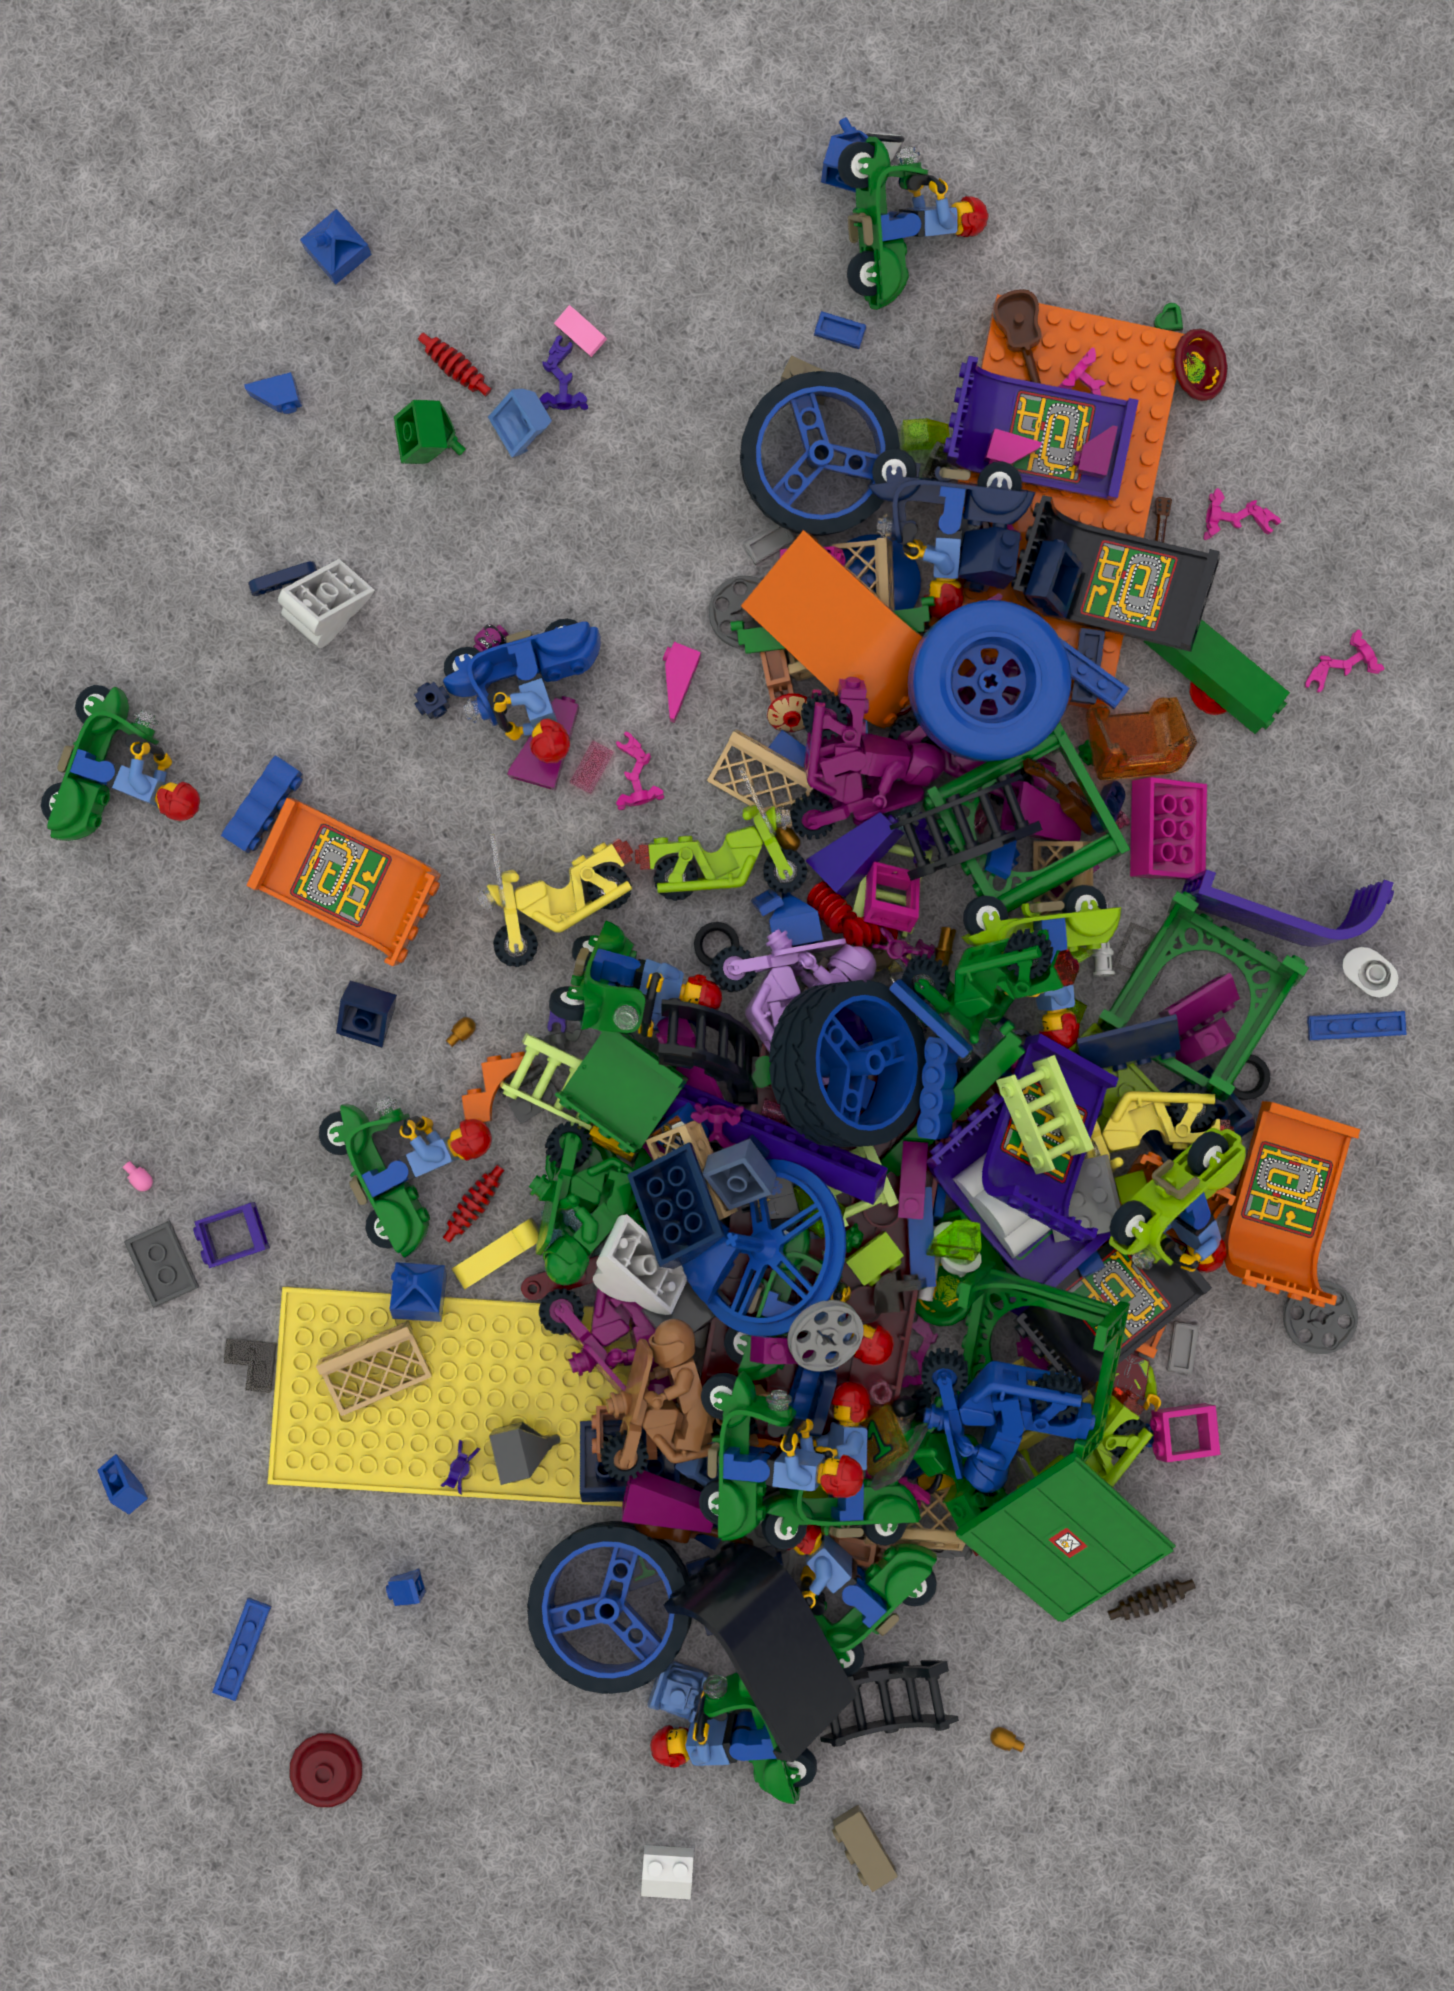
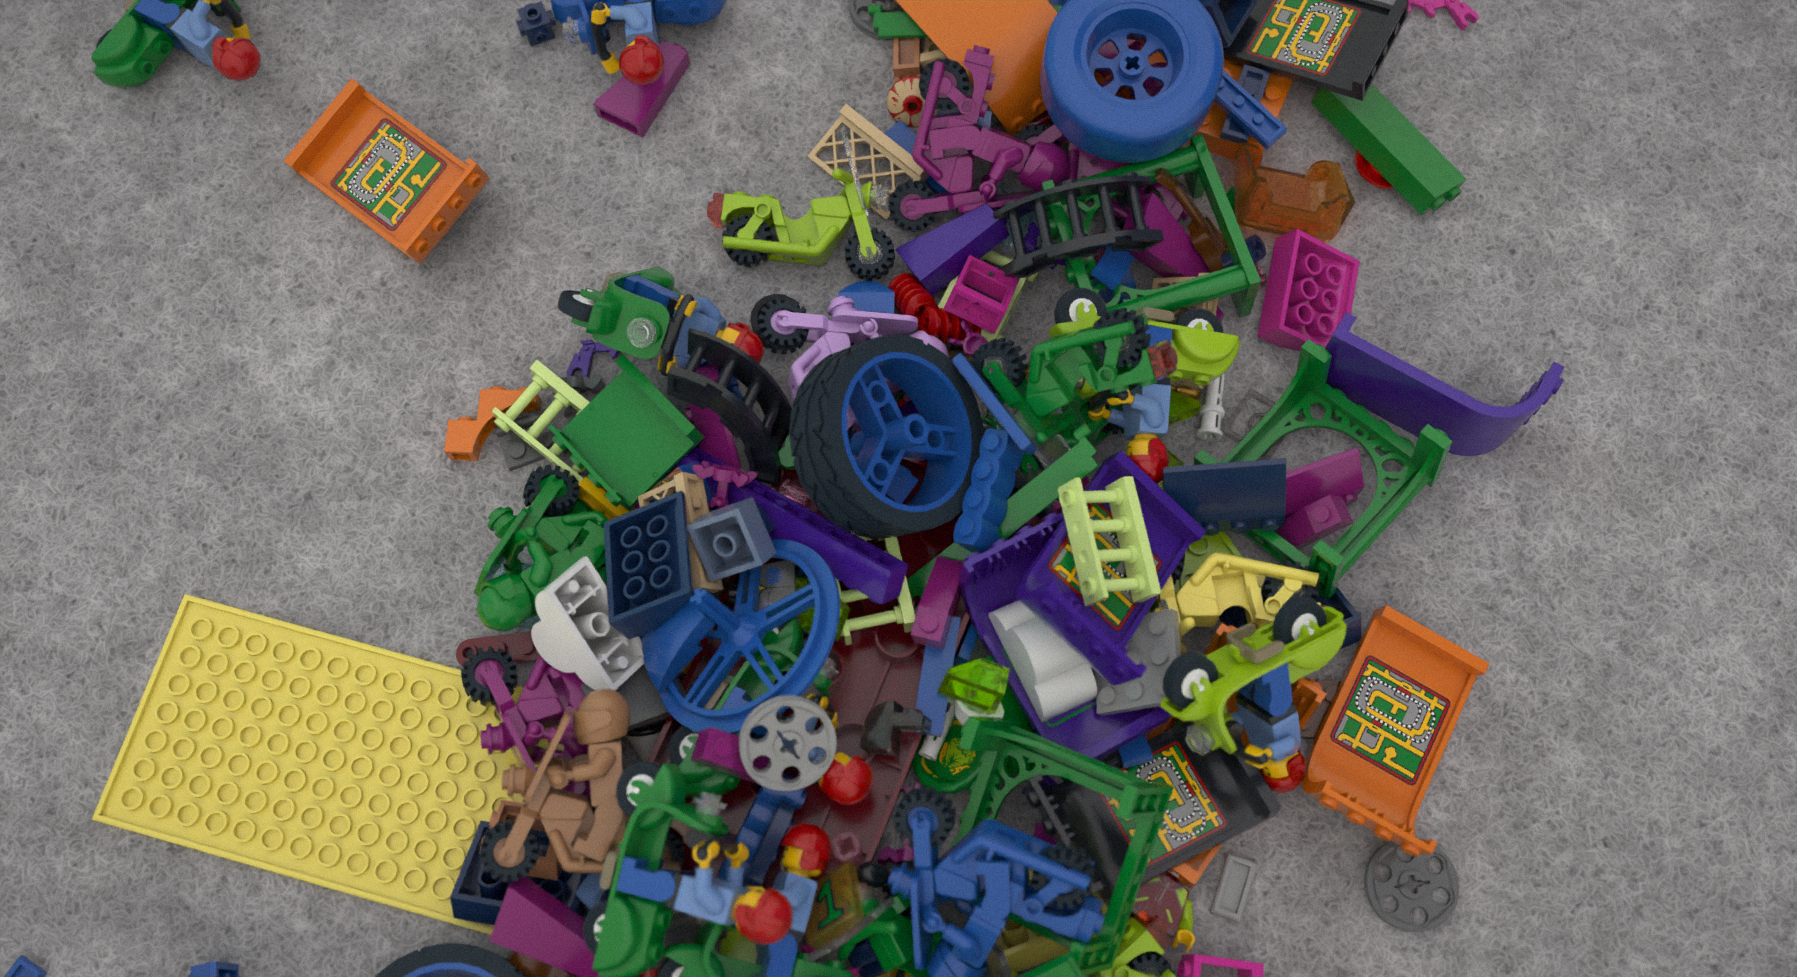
camera: 20 degrees right, 15 degrees down
bright pink cylinder [123,1161,153,1192] -> none
dark grey tile [124,1221,199,1308] -> none
dark purple window [193,1202,270,1268] -> none
blue brick [221,755,303,854] -> none
clear smoke plate [223,1338,277,1393] -> none
tan fence [316,1320,432,1416] -> none
piece [319,1097,492,1258] -> none
dark blue slope [336,981,397,1048] -> none
blue piece [389,1262,447,1322] -> none
dark purple piece [440,1440,480,1495] -> none
red piece [443,1165,505,1243] -> none
pearl gold cylinder [445,1017,476,1047] -> none
light yellow beam [452,1217,540,1290] -> none
light yellow piece [476,833,634,967] -> none
dark grey piece [489,1422,560,1485] -> none
clear pink tile [570,741,614,794] -> none
dark pink piece [616,731,664,810] -> none
dark pink slope [663,642,701,723] -> none
blue tile [751,889,784,916] -> none
pearl gold cylinder [775,823,800,851] -> none
green plant [845,1223,864,1253] -> none
lime brick [845,1231,904,1286] -> none
black tyre [1232,1054,1270,1100] -> none
dark pink piece [1305,629,1385,693] -> none
blue tile [1307,1011,1407,1040] -> none
white piece [1343,947,1399,997] -> none

